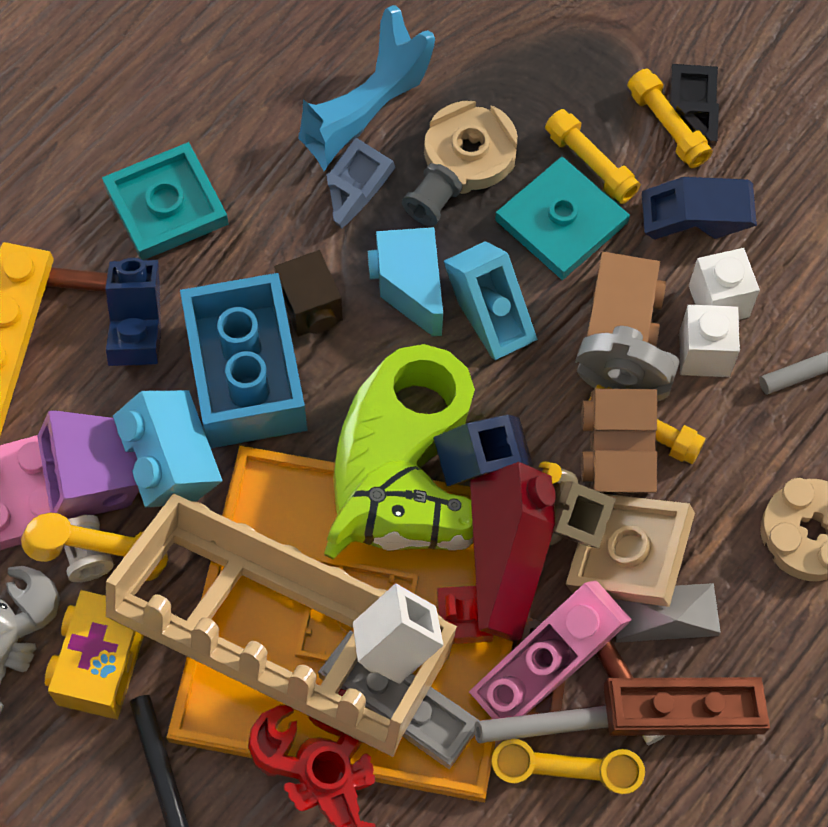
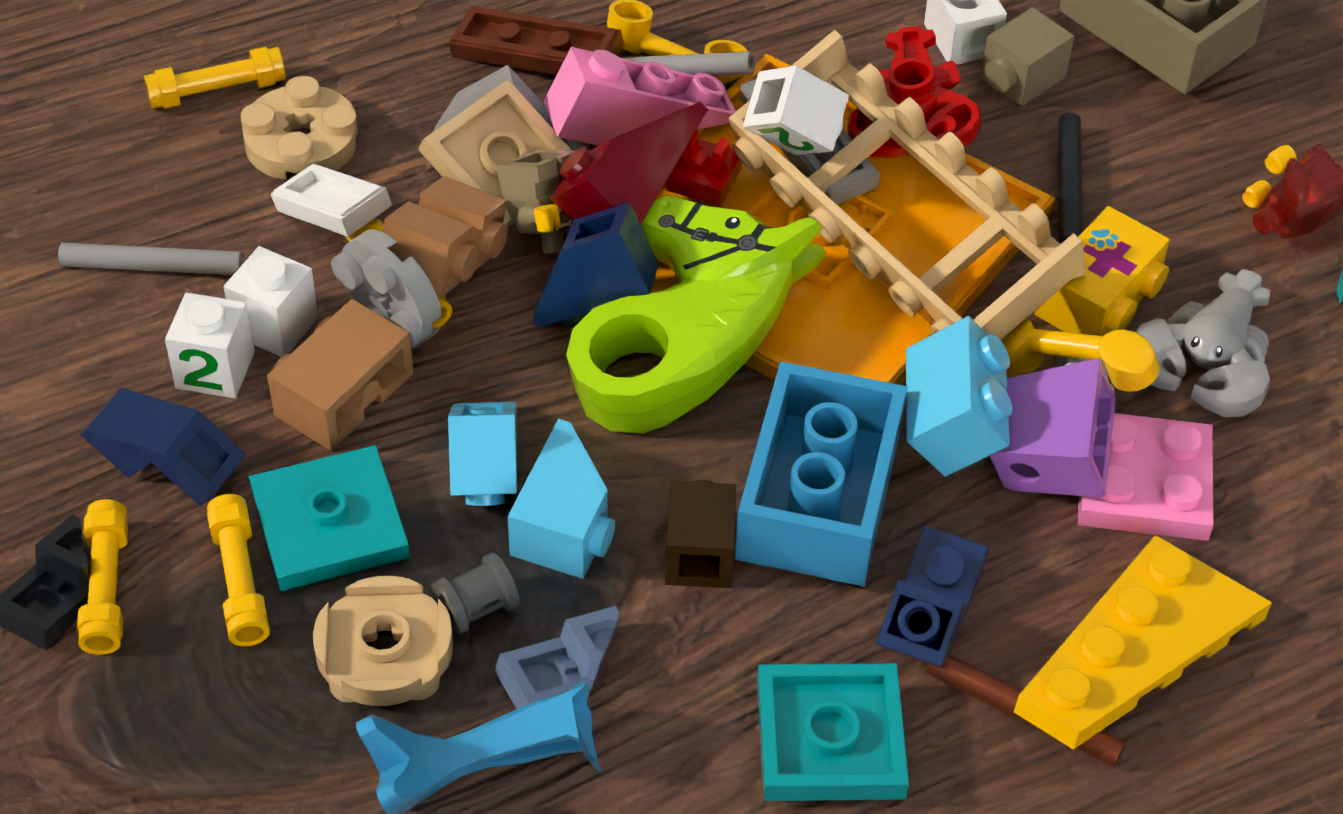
camera: 155 degrees left, 15 degrees down
none -> white tile [270,164,392,237]

